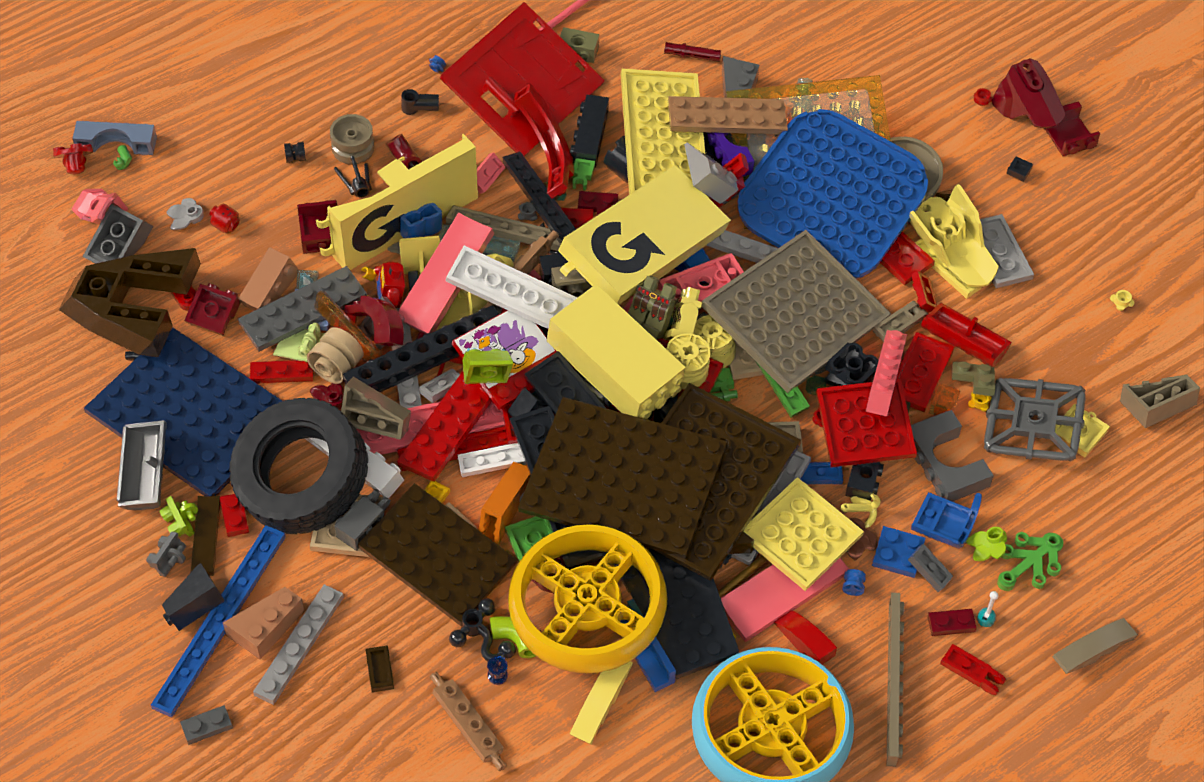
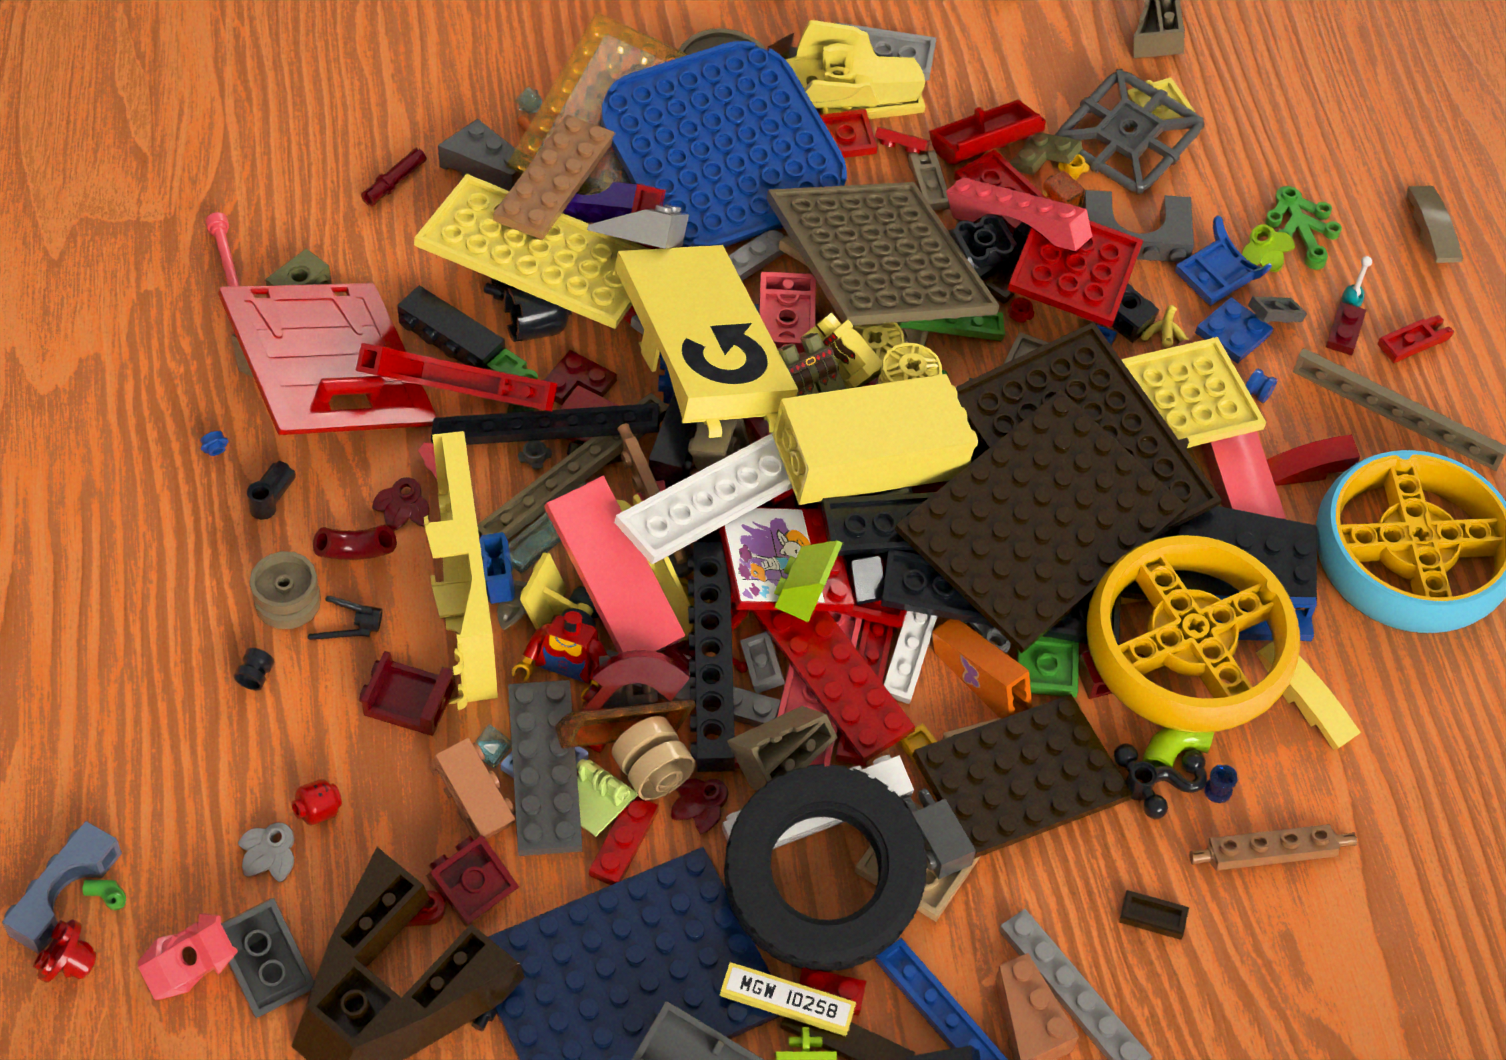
camera: 65 degrees left, 0 degrees up
none -> tile [719,962,856,1036]

